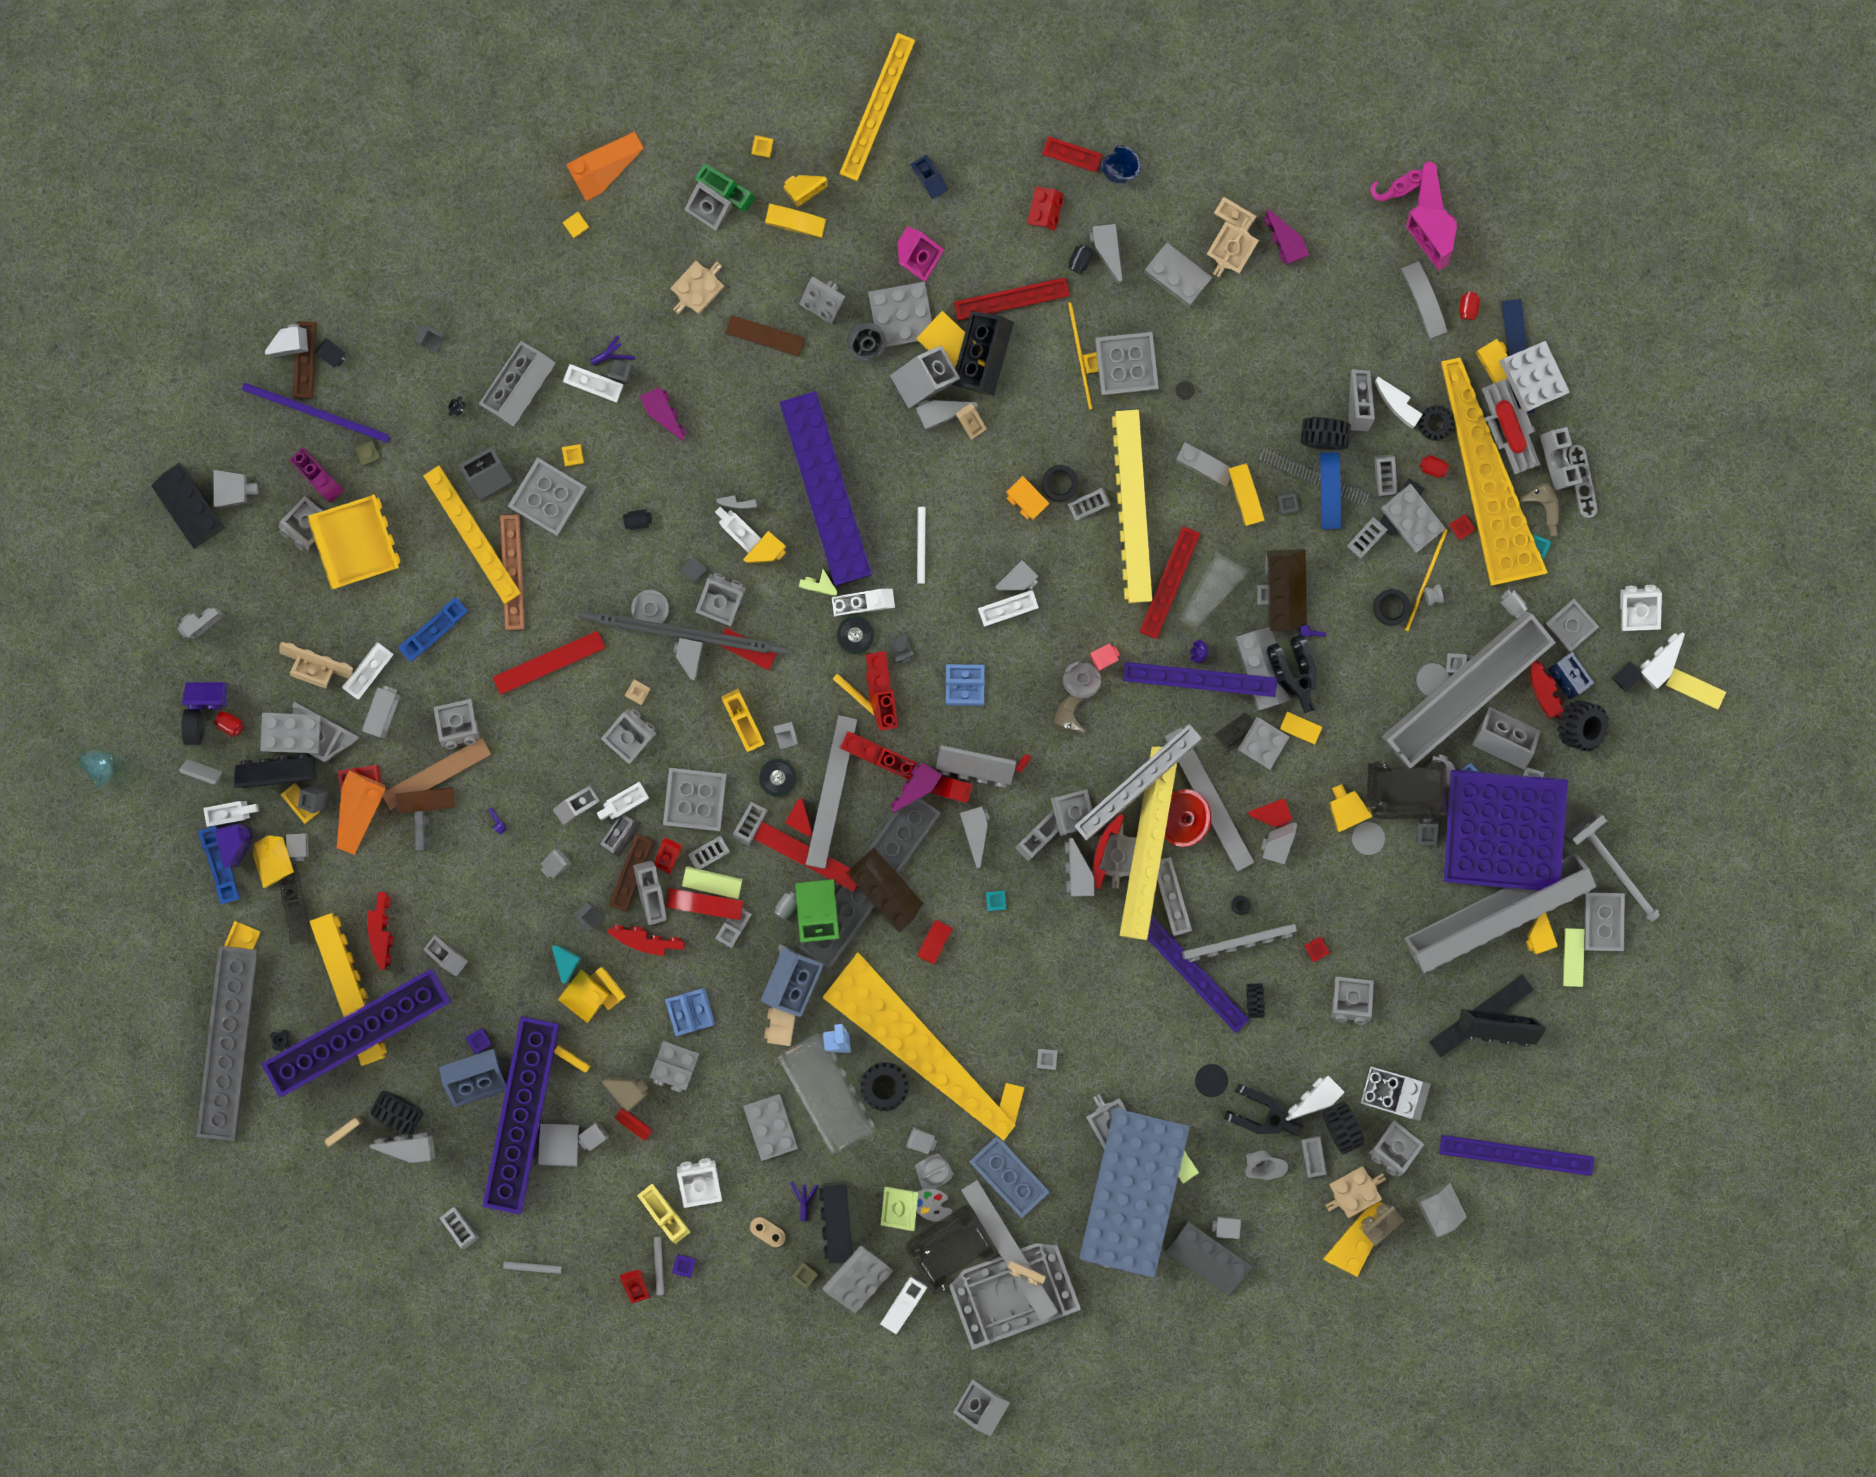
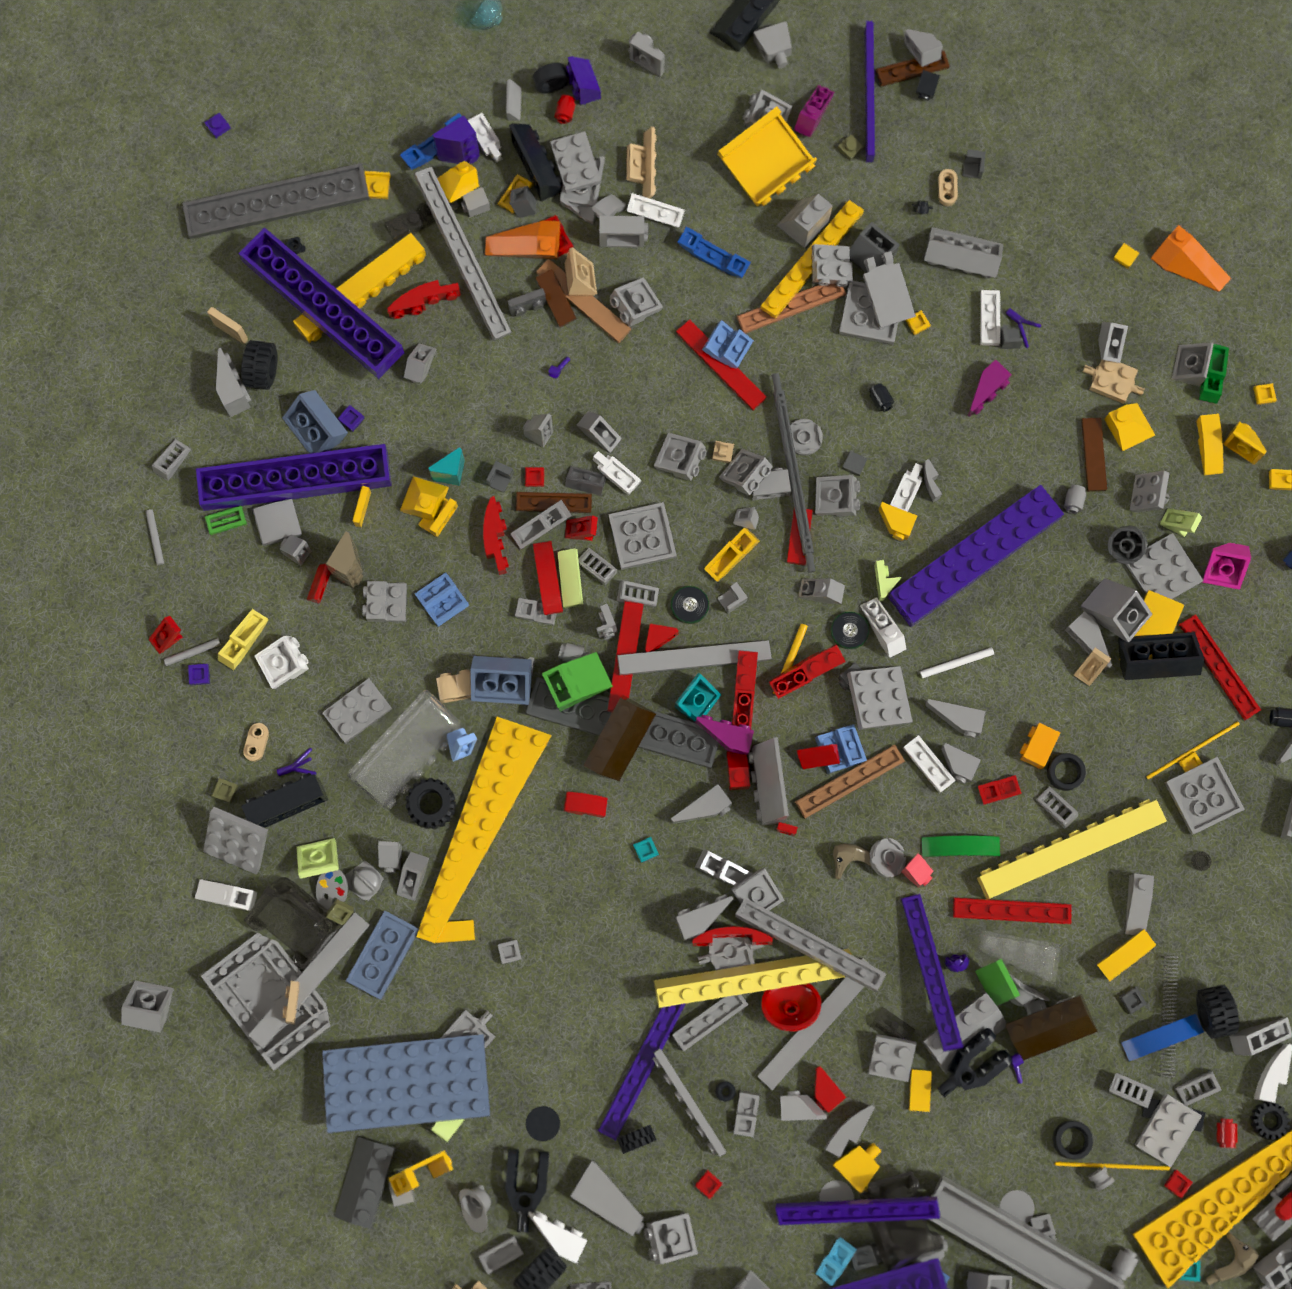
camera: 70 degrees right, 10 degrees down
none -> dark purple plate [205,112,231,138]
none -> bright green tile [205,506,247,535]
none -> olive plate [326,899,354,925]
none -> yellow panel [388,1151,453,1197]
none -> light grey slope [397,852,429,901]
none -> light grey plate [414,167,511,341]
none -> red tile [525,467,544,487]
none -> tan slope [565,247,597,295]
none -> light grey slope [570,1160,645,1236]
none -> light grey slope [592,194,626,218]
none -> light grey bracket [596,604,617,640]
none -> teal slope [675,673,721,722]
none -> medium blue slope [702,320,754,368]
none -> light grey plate [719,449,773,495]
none -> light grey slope [733,507,759,529]
none -> light grey slope [734,1091,760,1137]
none -> dark purple tile [775,1197,941,1225]
none -> light grey slope [777,194,833,248]
none -> medium nougat tile [795,745,905,819]
none -> red slope [797,744,840,769]
none -> light grey slope [798,578,845,604]
none -> light grey plate [812,244,852,287]
none -> medium azure slope [816,1237,857,1286]
none -> light grey slope [824,1105,875,1157]
none -> light grey plate [847,666,913,730]
none -> light grey tile [863,251,916,328]
none -> green slope [921,836,1000,857]
none -> light grey slope [925,699,985,738]
none -> tan plate [938,169,958,206]
none -> bright green tile [975,959,1020,1006]
none -> red slope [978,775,1022,805]
none -> light grey piece [1010,974,1050,1006]
none -> light grey brick [1064,485,1086,514]
none -> light grey slope [1098,322,1128,363]
none -> yellow slope [1104,403,1155,451]
none -> yellowish green slope [1160,508,1202,537]

